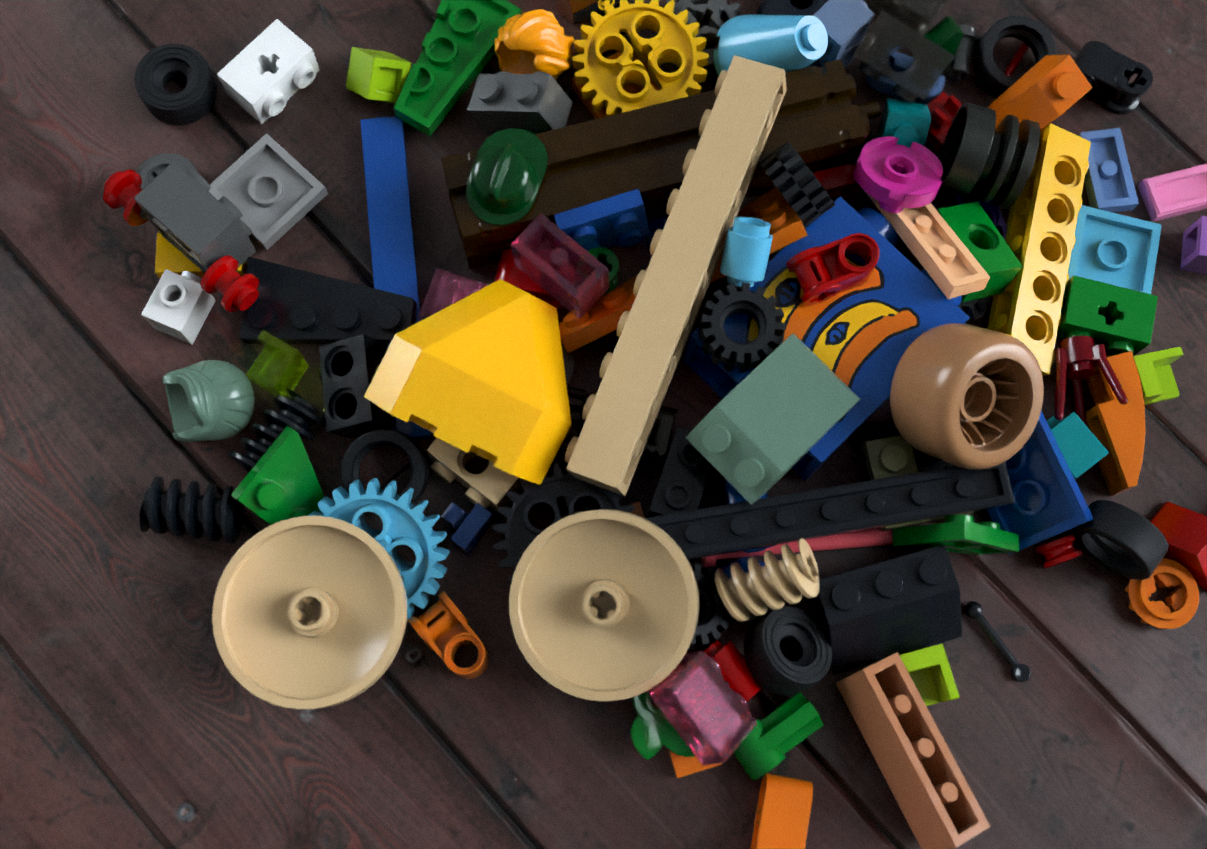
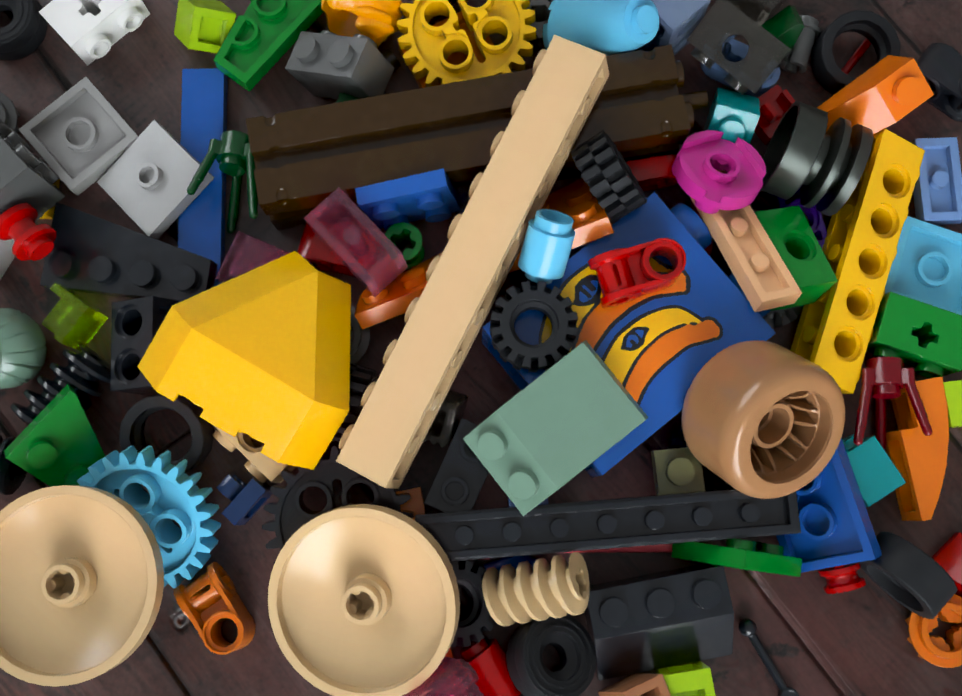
camera: 10 degrees right, 5 degrees up
dark green piece [466,128,548,226] -> none
none -> light grey plate [97,120,215,240]
none -> dark green plant [187,130,258,234]

